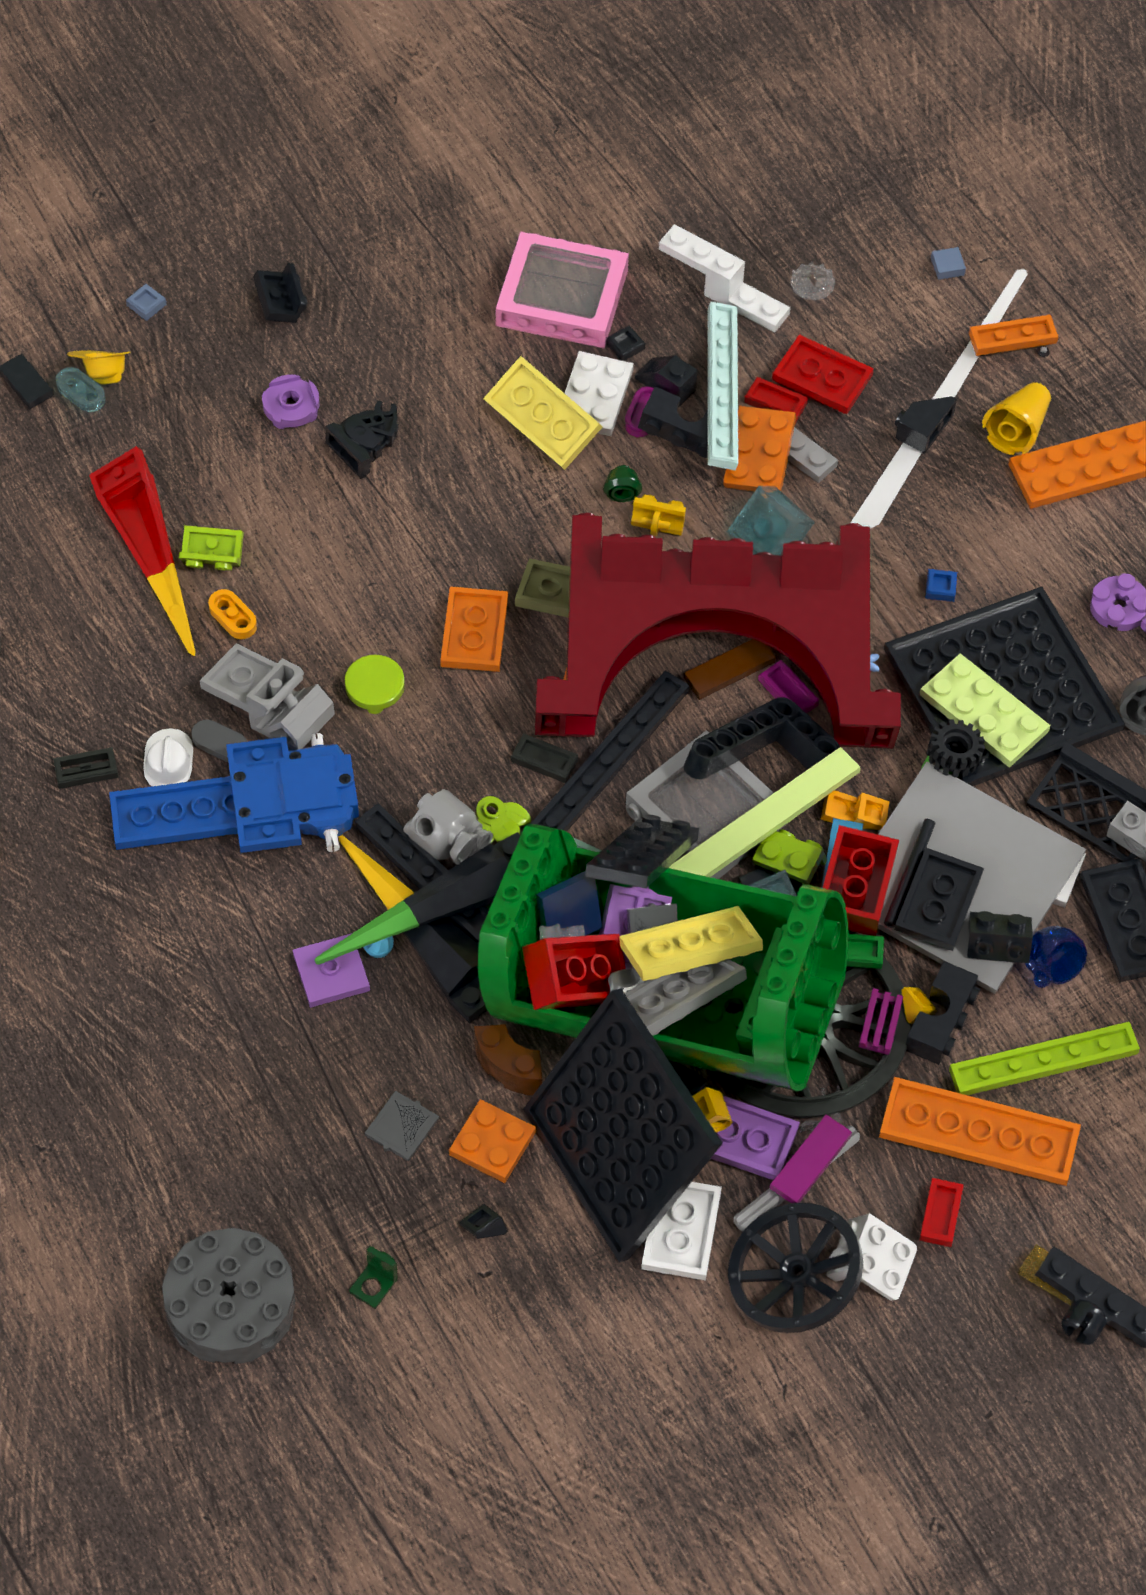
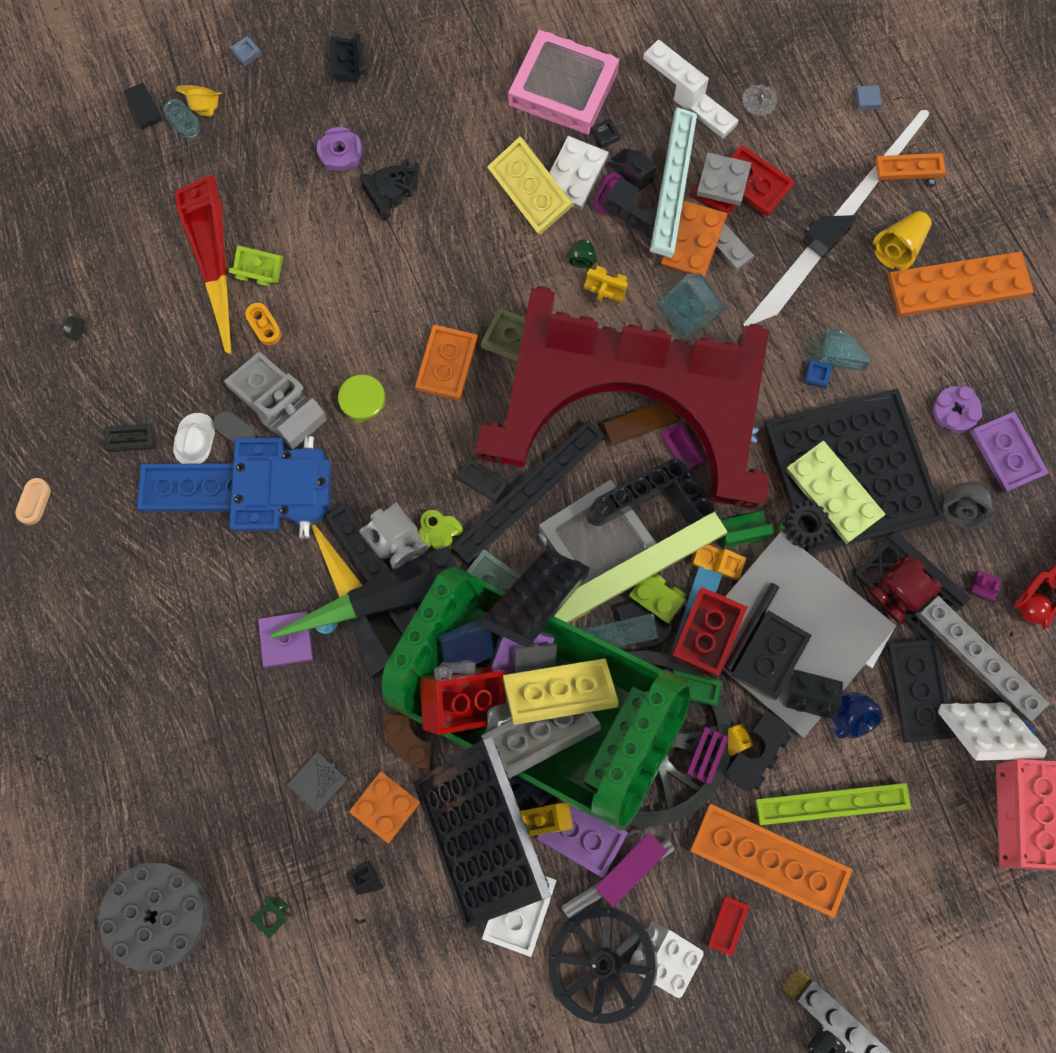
camera: 10 degrees right, 15 degrees up
none -> light grey plate [697,153,751,206]
none -> green panel [720,511,774,549]
none -> clear light blue slope [819,329,871,371]
none -> dark red piece [868,555,943,625]

